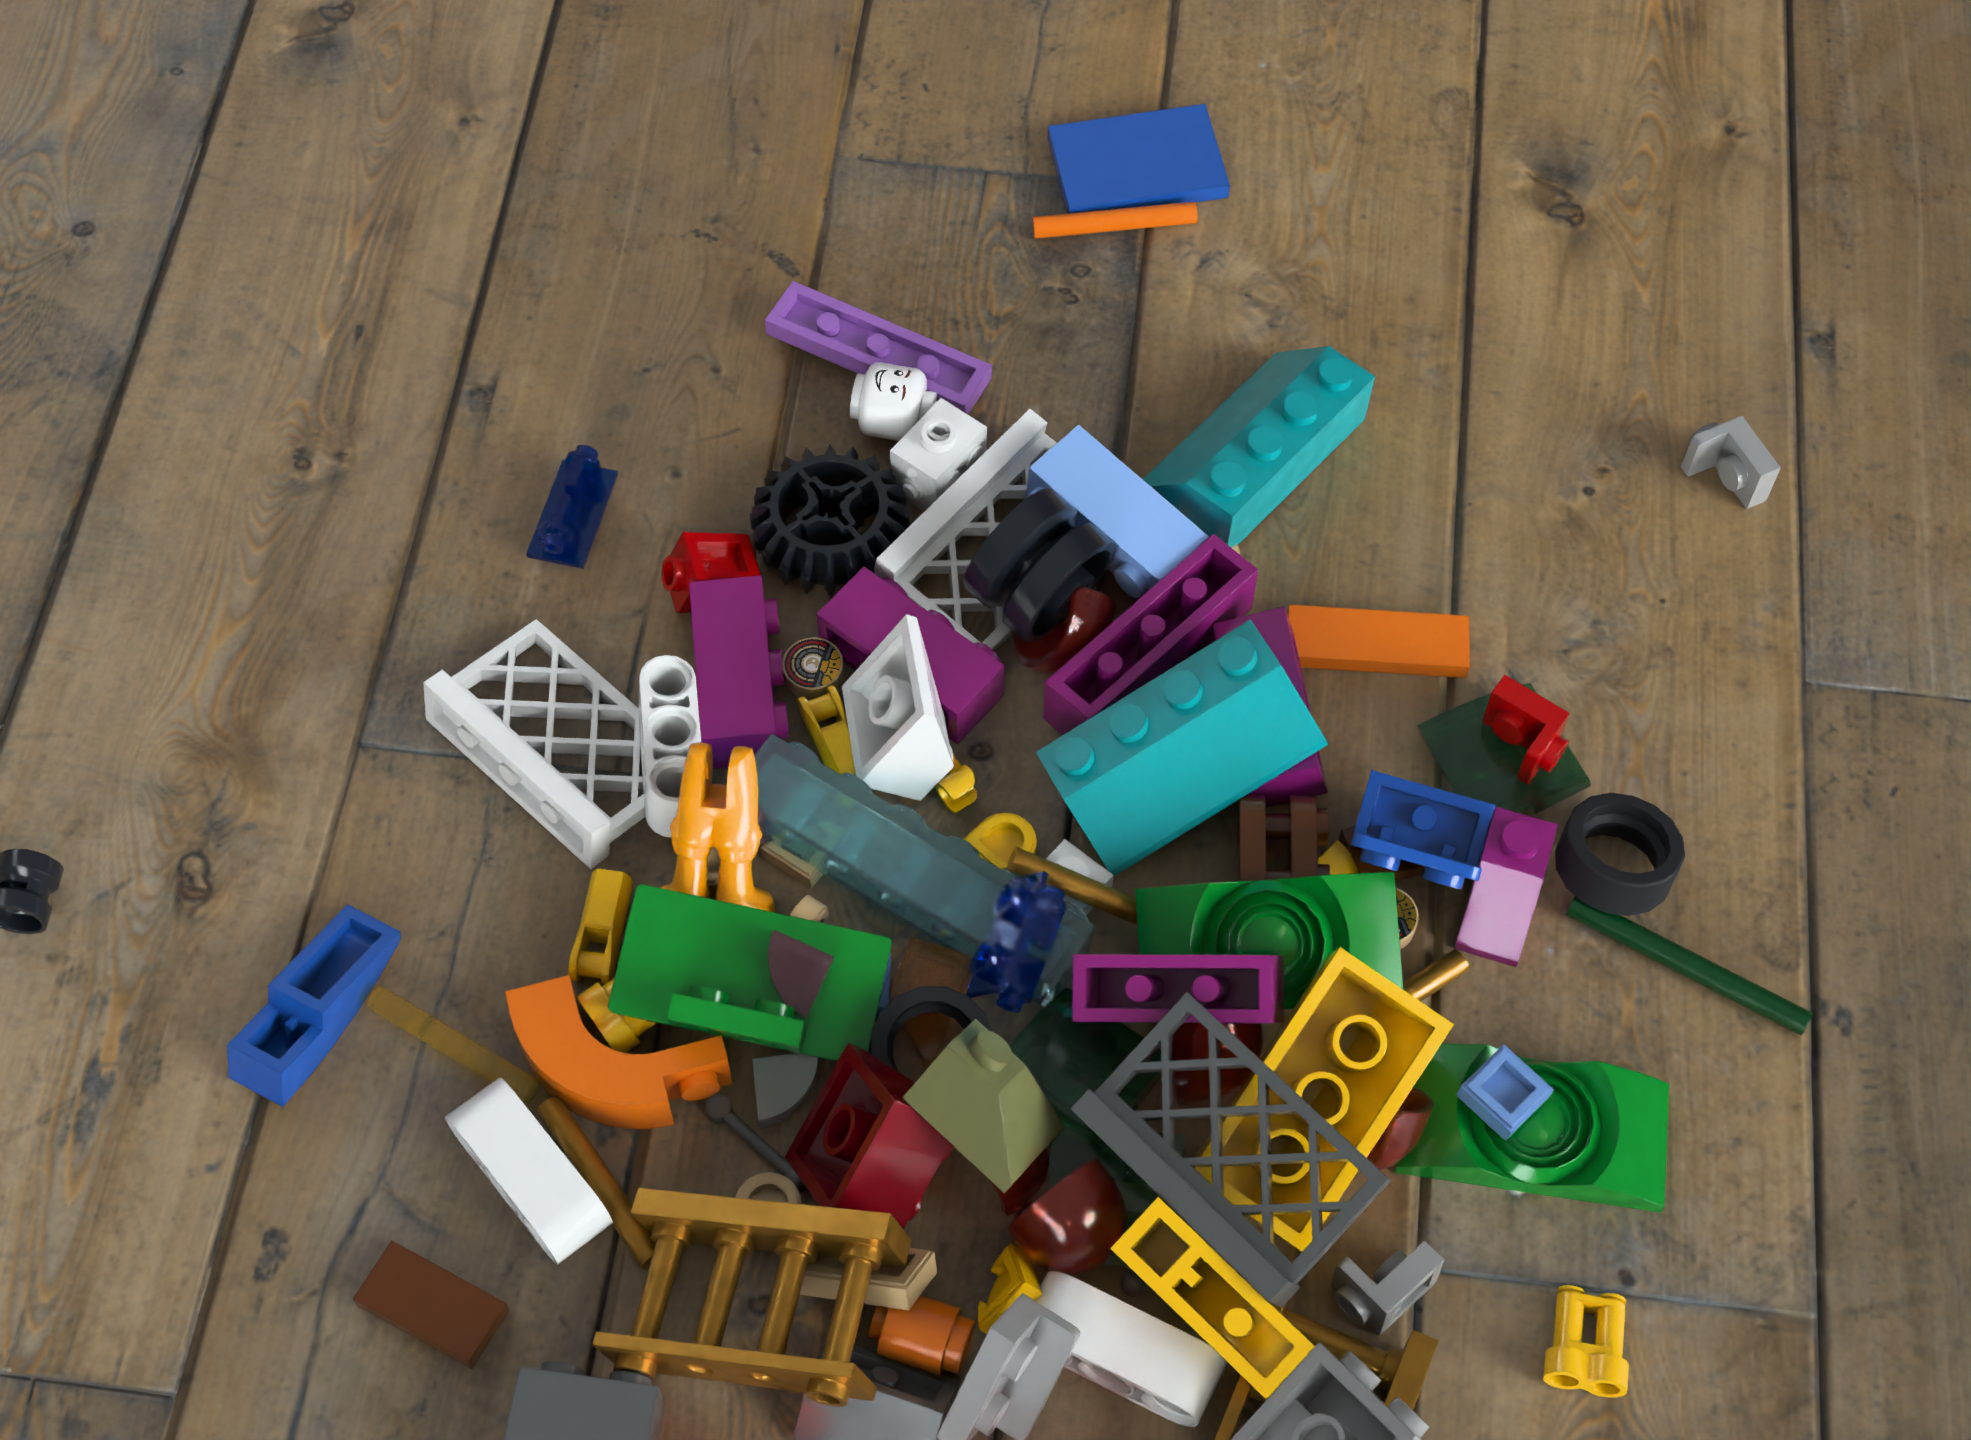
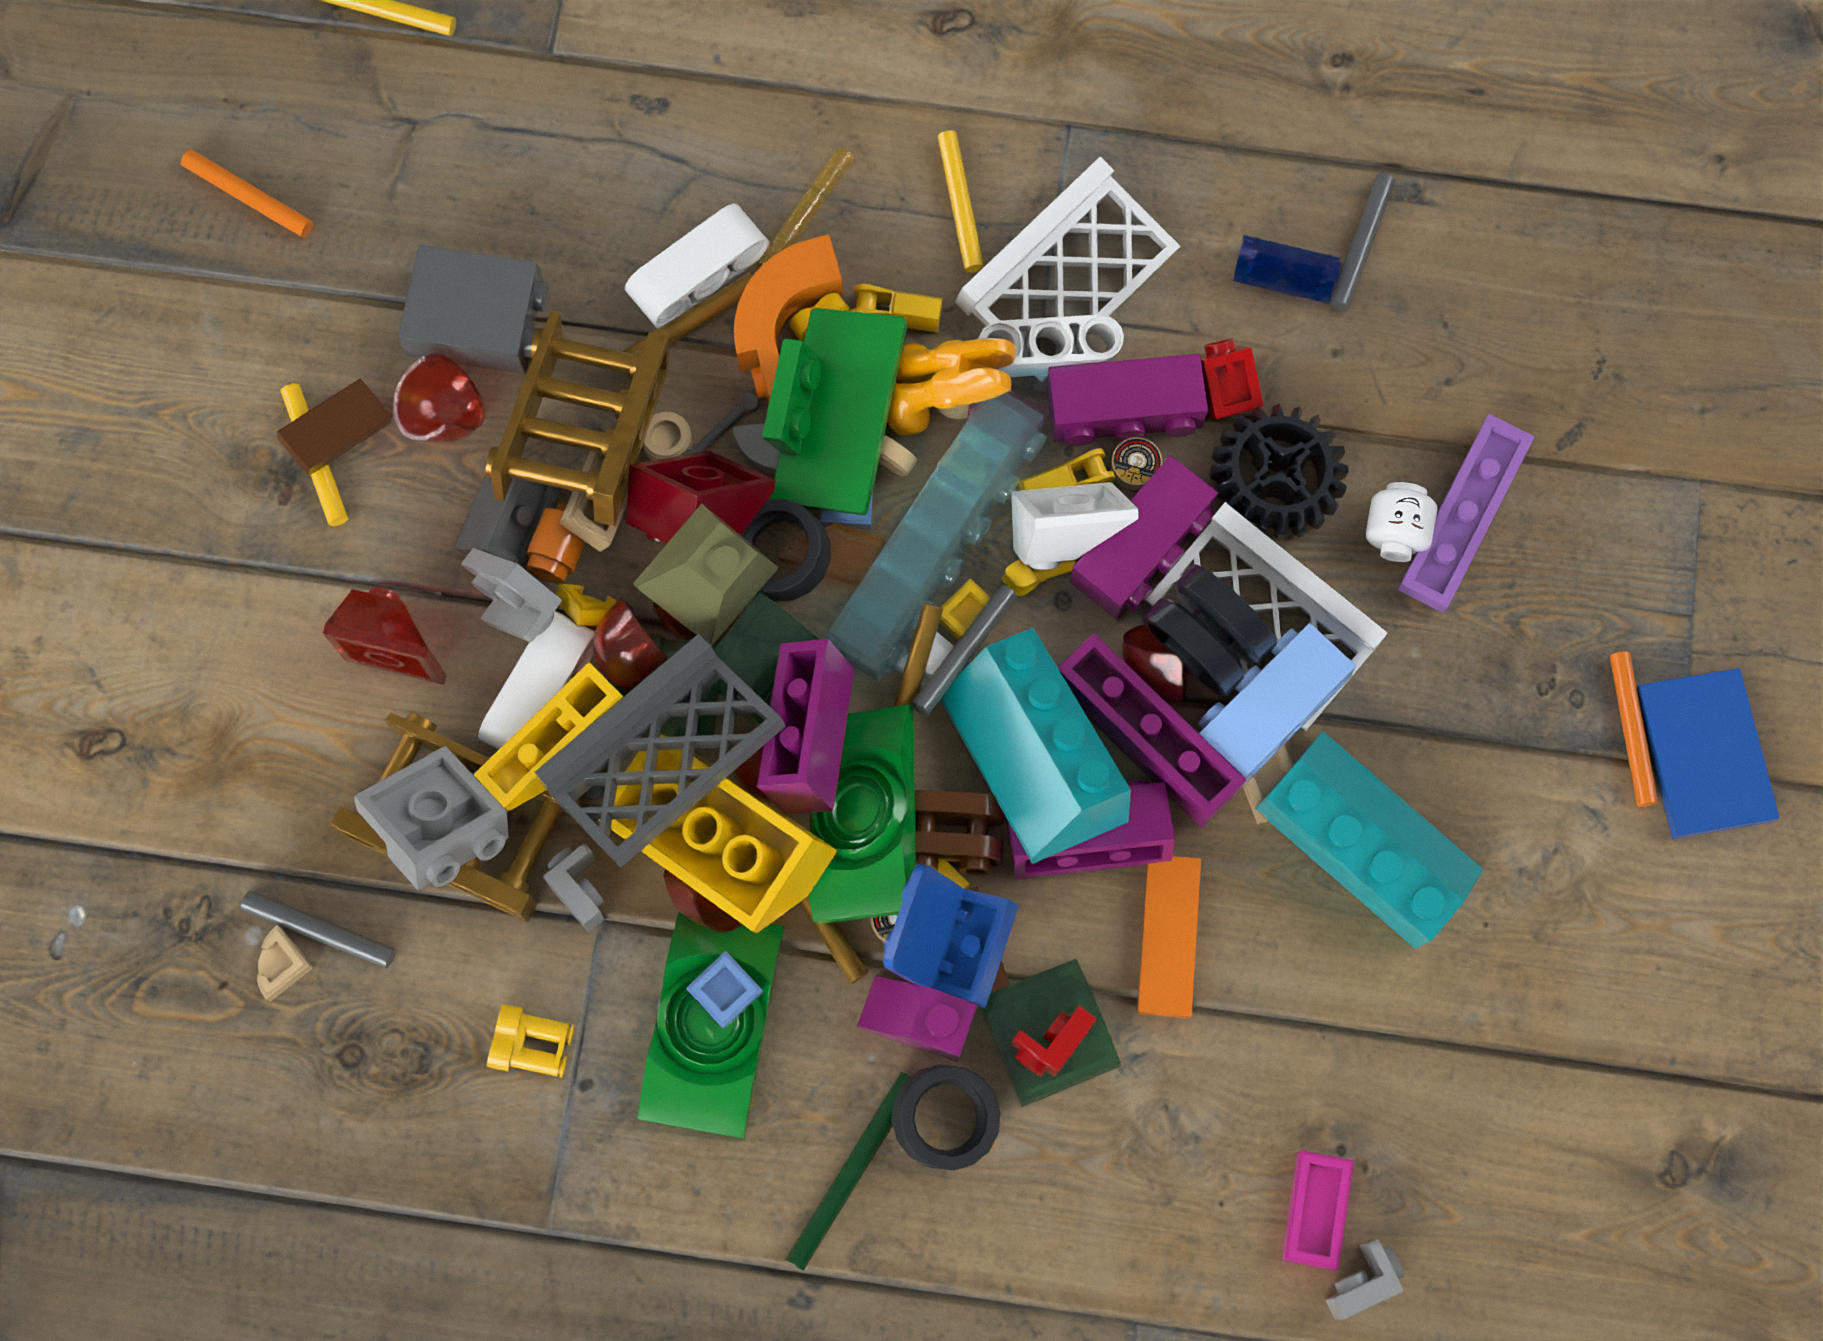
camera: 90 degrees right, 15 degrees up
blue slope [227,904,401,1107] -> none
reddish brown tile [353,1240,509,1369] -> none
clear pink tile [768,930,834,1019] -> none
white head [890,398,987,512] -> none
clear blue hinge [966,871,1067,1013] -> none
none -> dark grey bar [911,585,1017,716]
none -> yellow bar [938,130,984,273]
none -> dark pink tile [1281,1150,1354,1271]
none -> dark grey bar [1330,173,1396,311]

